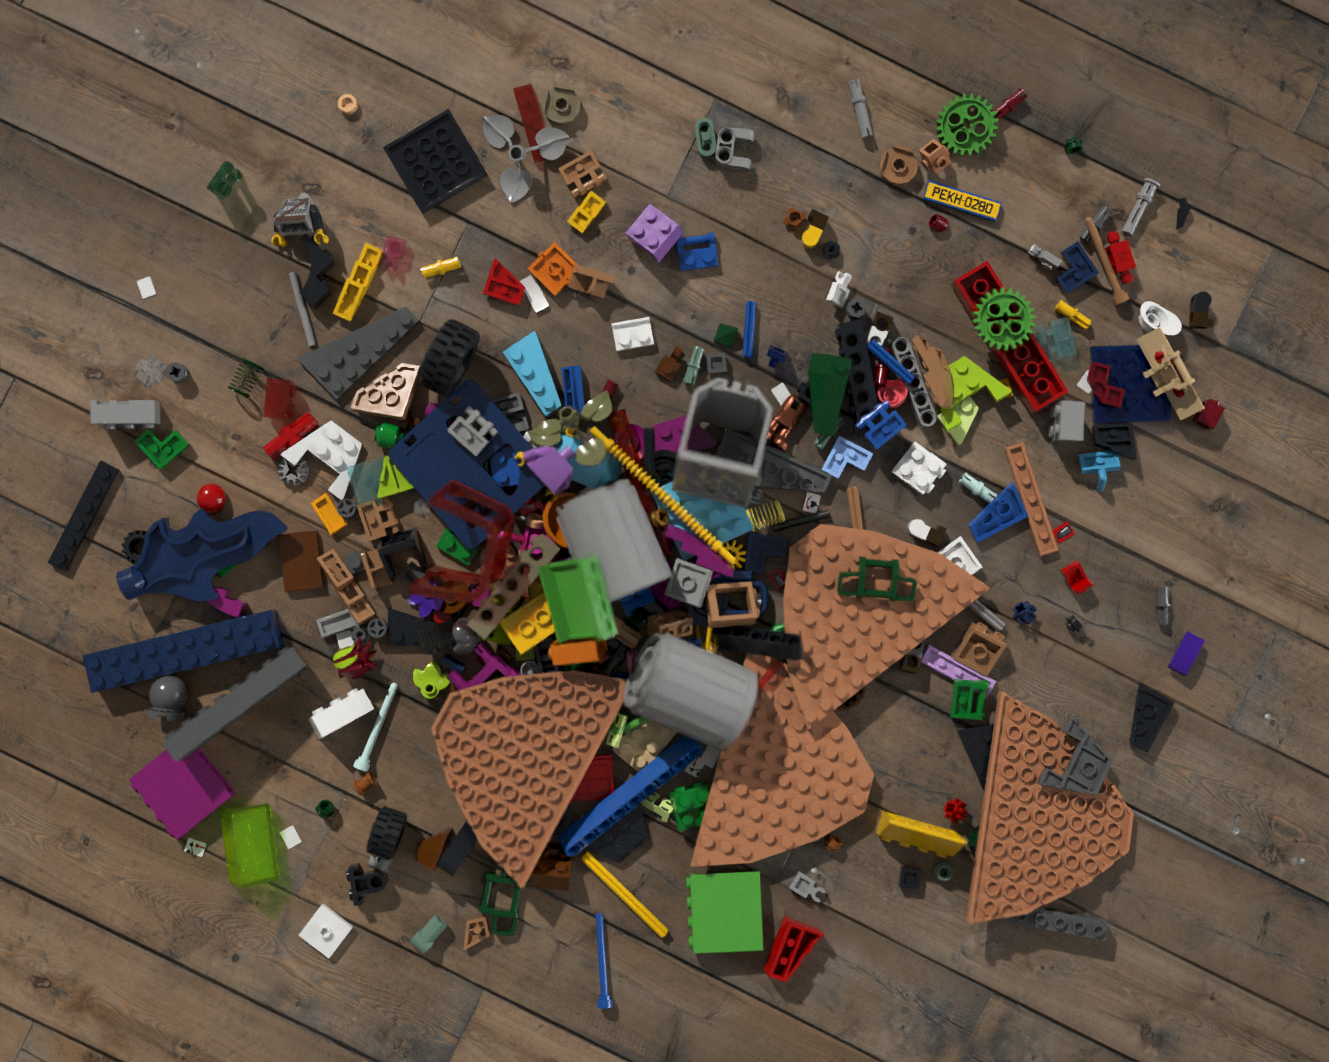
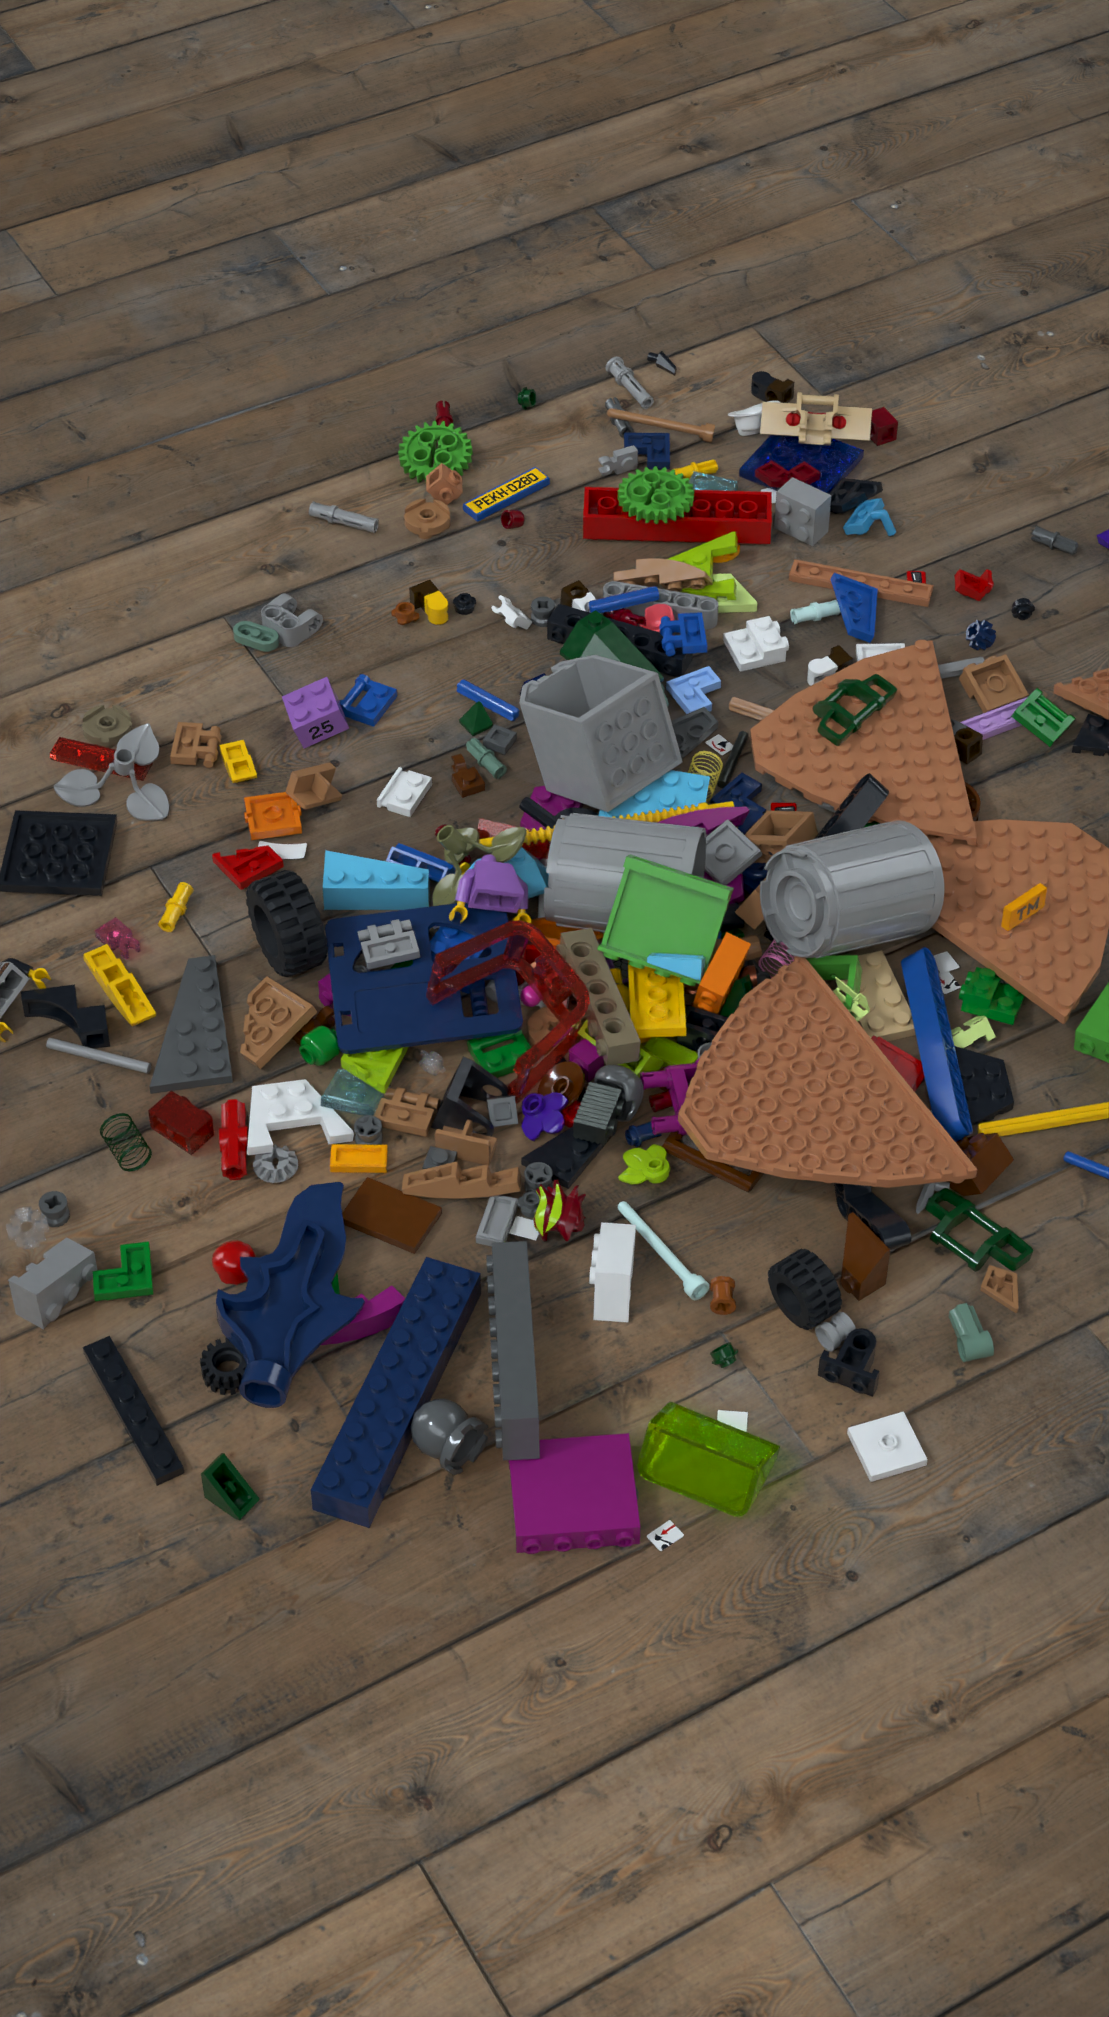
camera: 55 degrees left, 40 degrees down
red piece [1105,231,1136,285] -> none
none -> dark green slope [201,1453,260,1520]
none -> medium azure slope [647,953,705,980]
none -> light orange tile [1001,883,1047,931]

